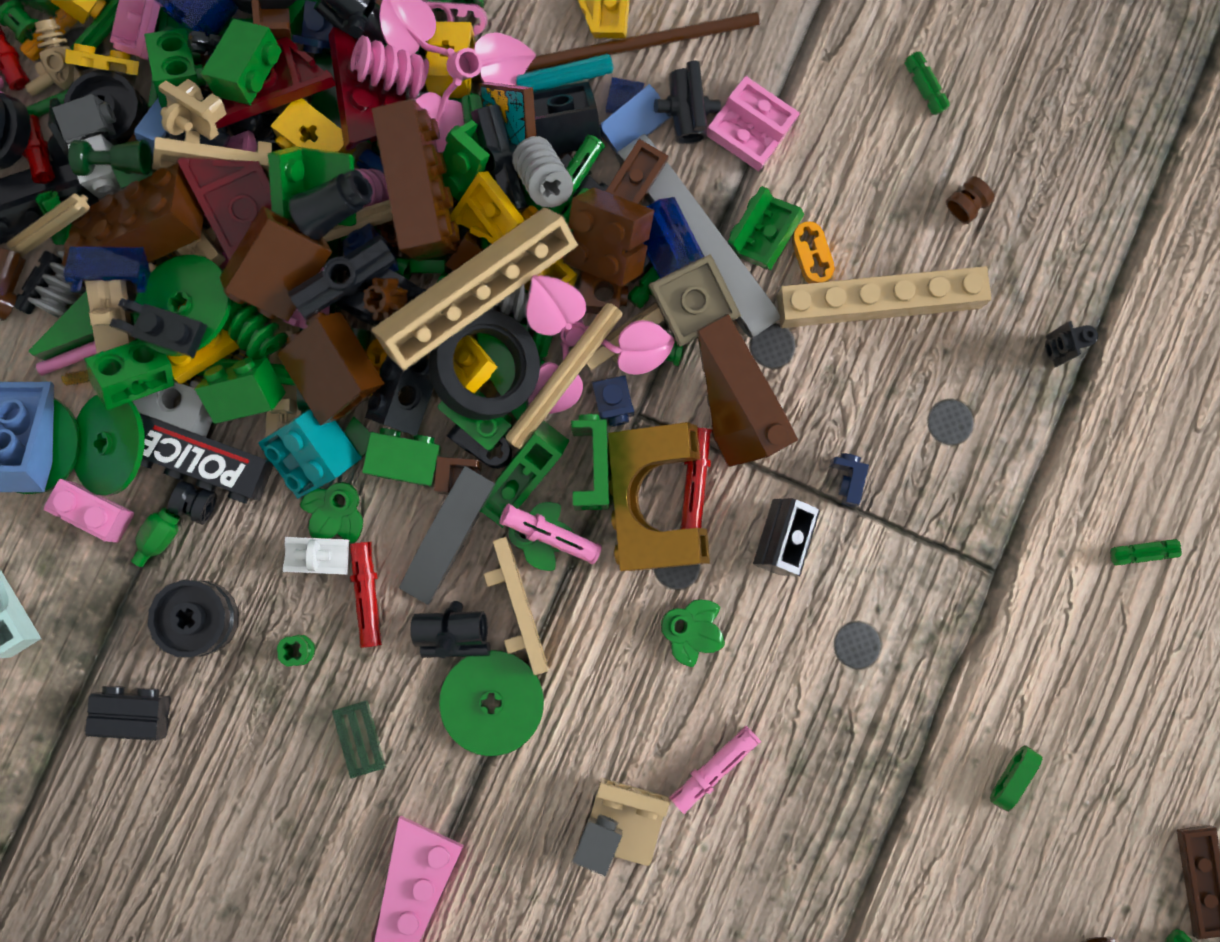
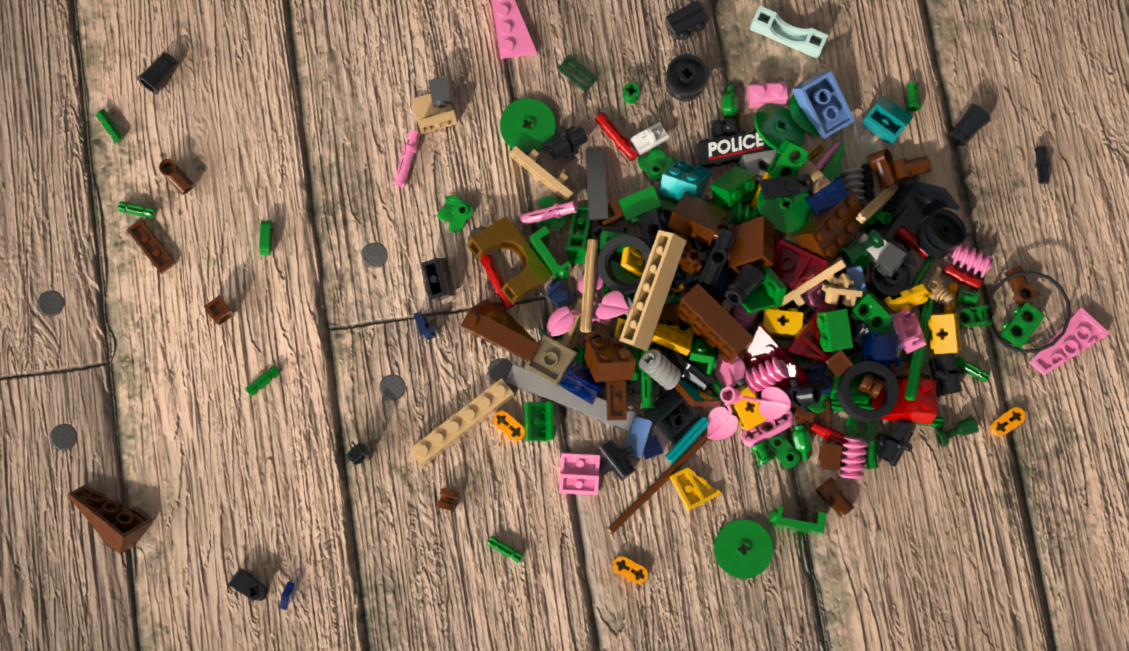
camera: 145 degrees right, 5 degrees down
none -> reddish brown brick [204,295,235,326]

